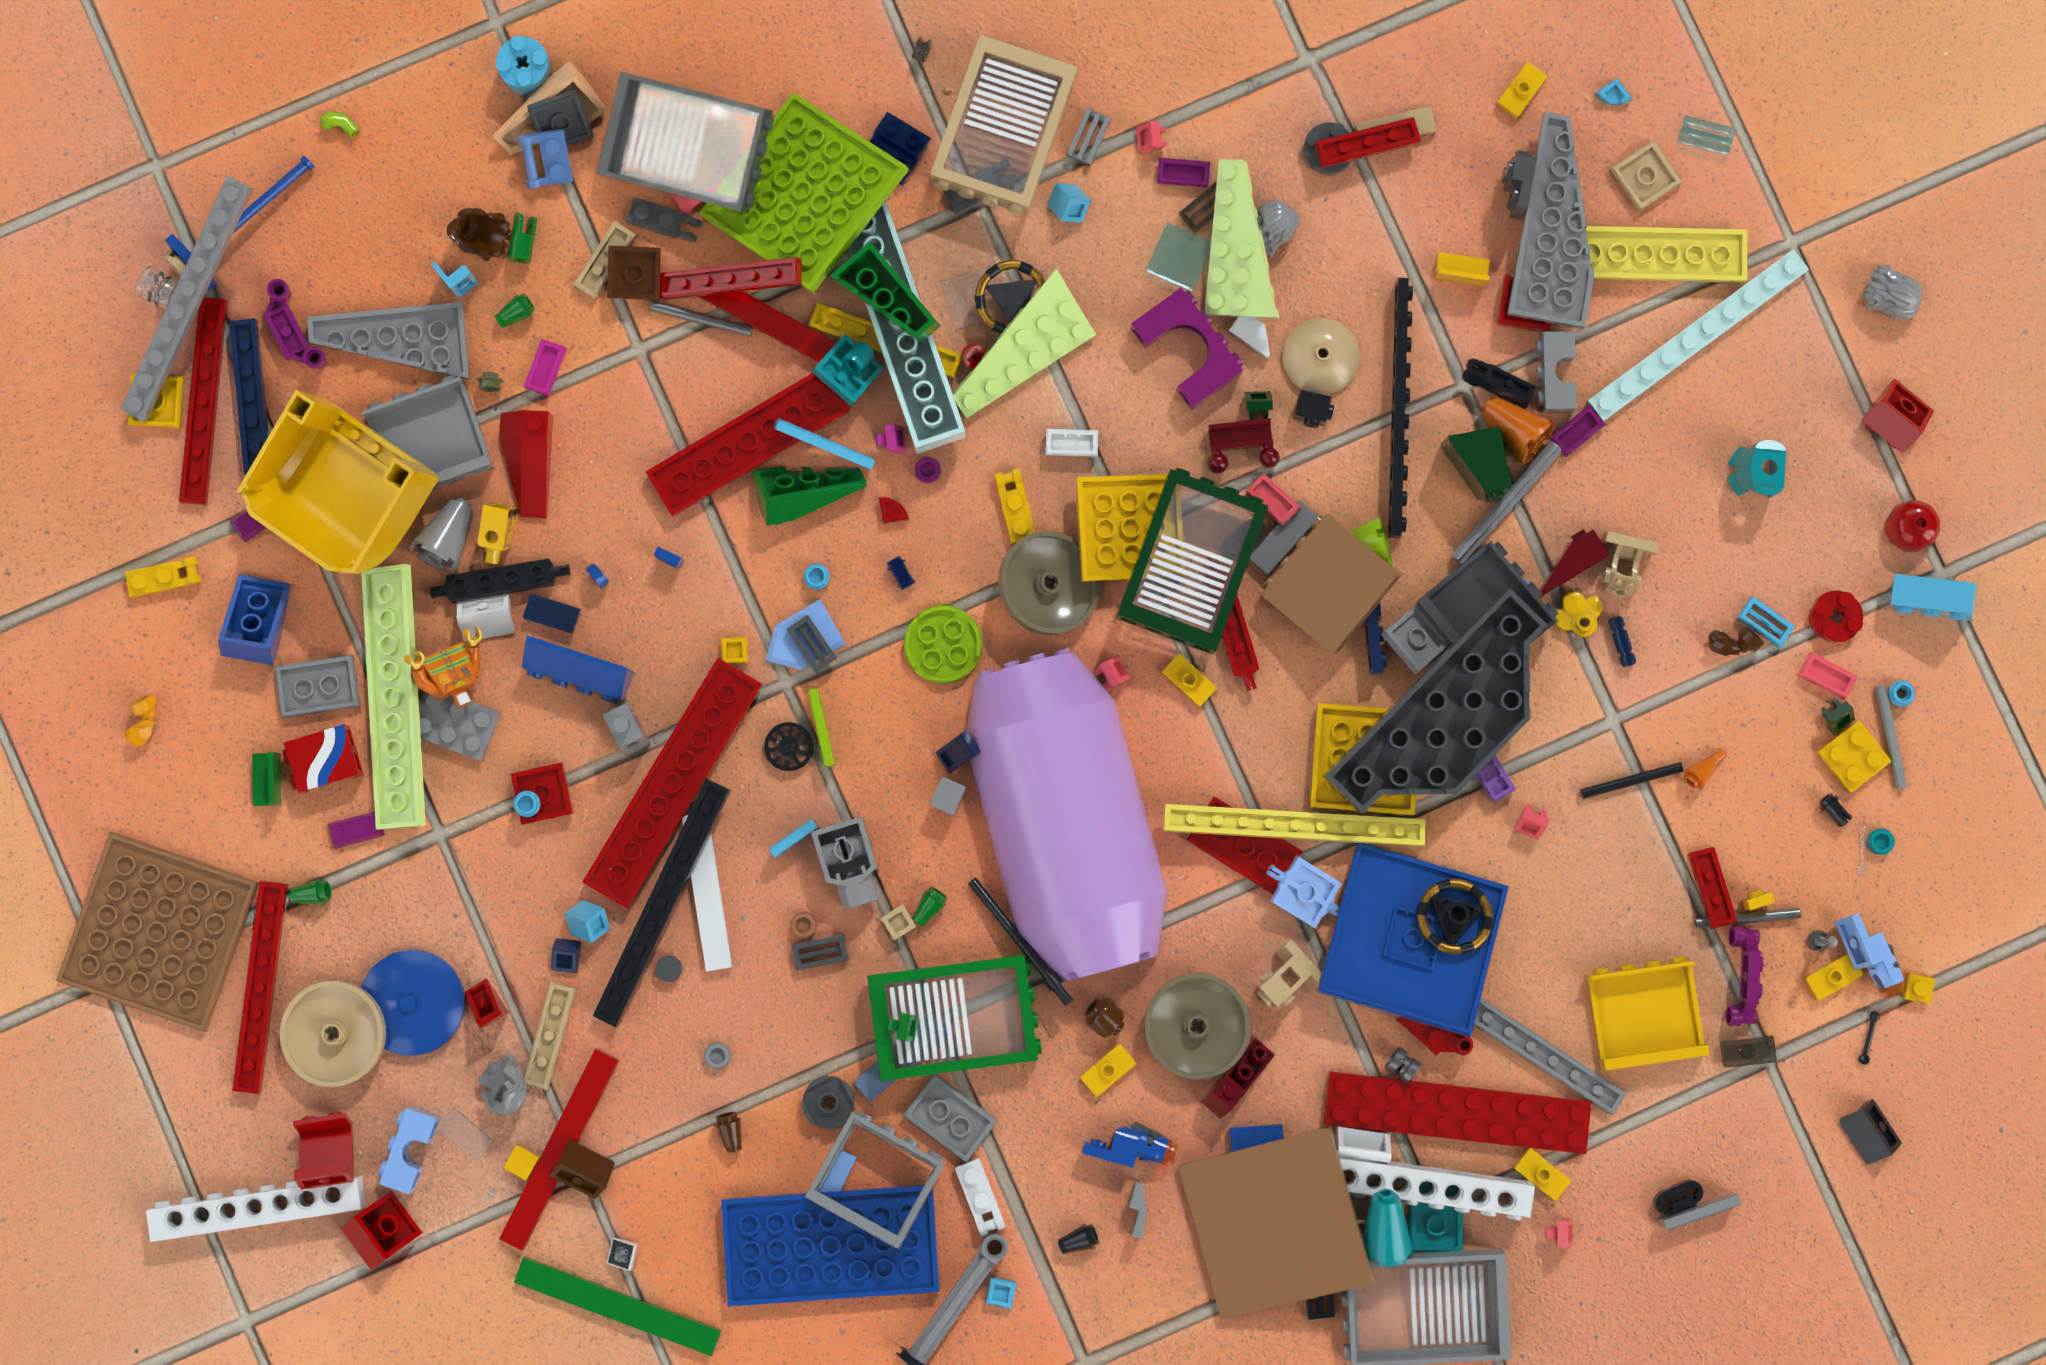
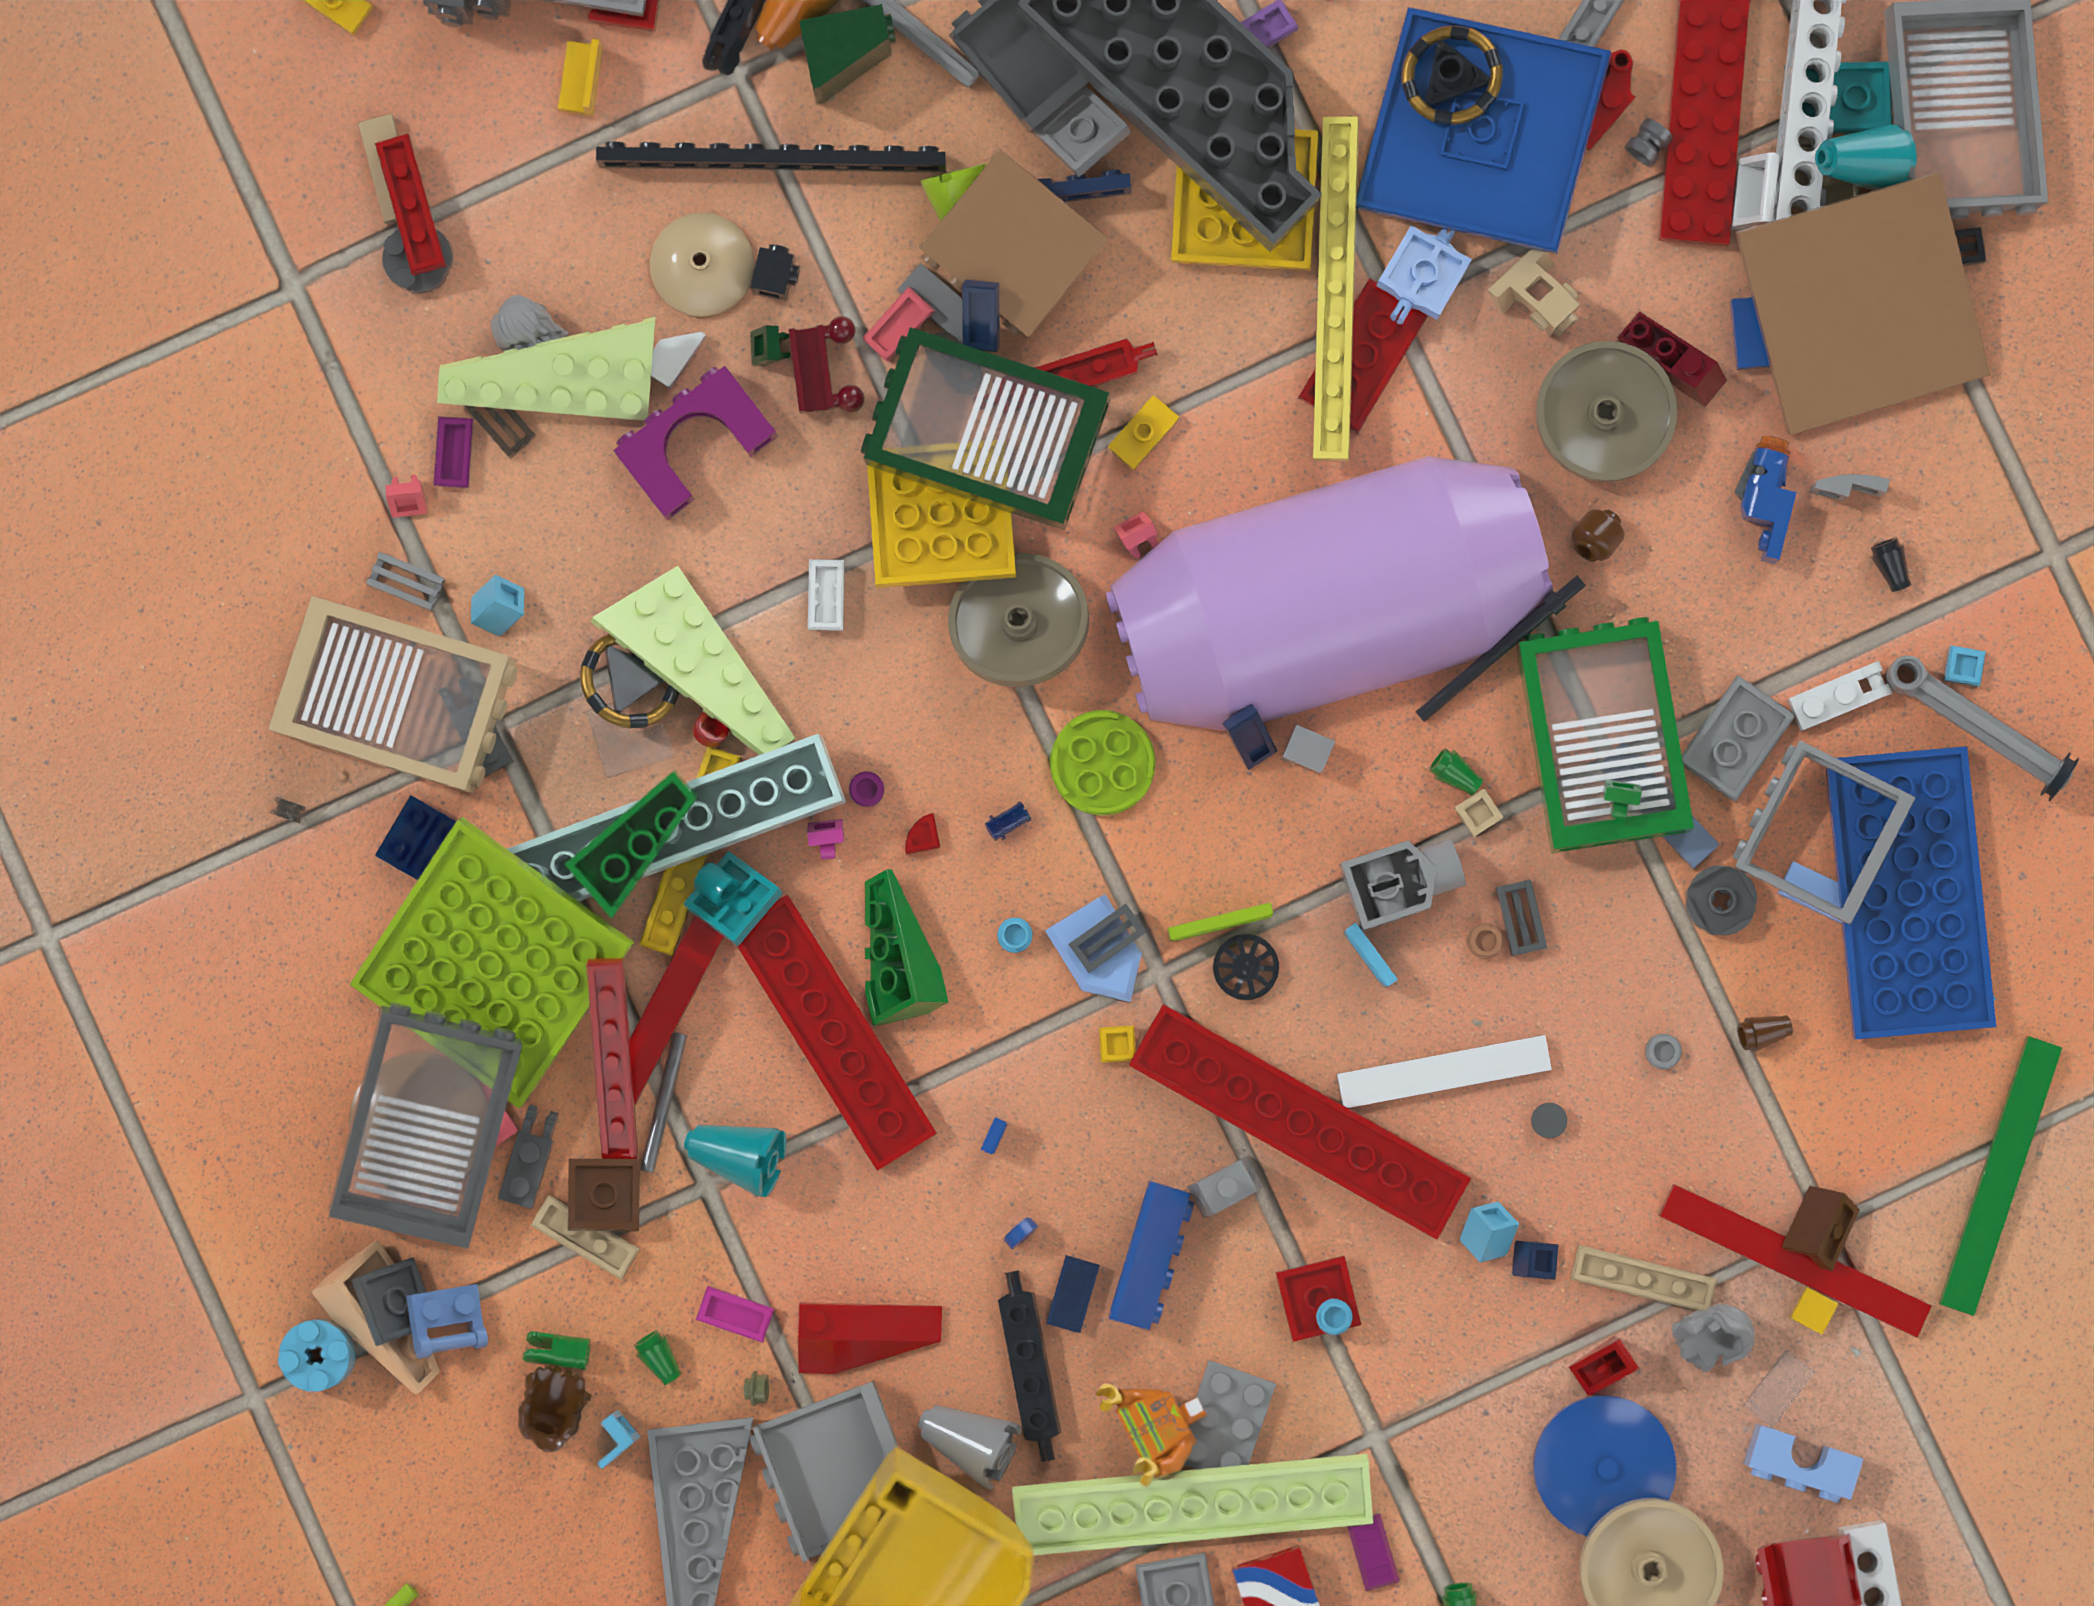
camera: 85 degrees left, 0 degrees up
red slope [341,1191,422,1271] -> none
white panel [456,593,515,641] -> none
yellow torso [477,503,518,564] -> none
black plate [593,778,731,1028] -> none
slope [607,1237,639,1271] -> none
medium azure tile [774,418,875,470] -> none
yellow plate [994,467,1035,544] -> none
yellow plate [1080,1043,1137,1098] -> none
clear light blue tile [1146,223,1211,291] -> none
none -> teal cone [684,1125,787,1197]
none -> dark blue tile [962,280,999,352]

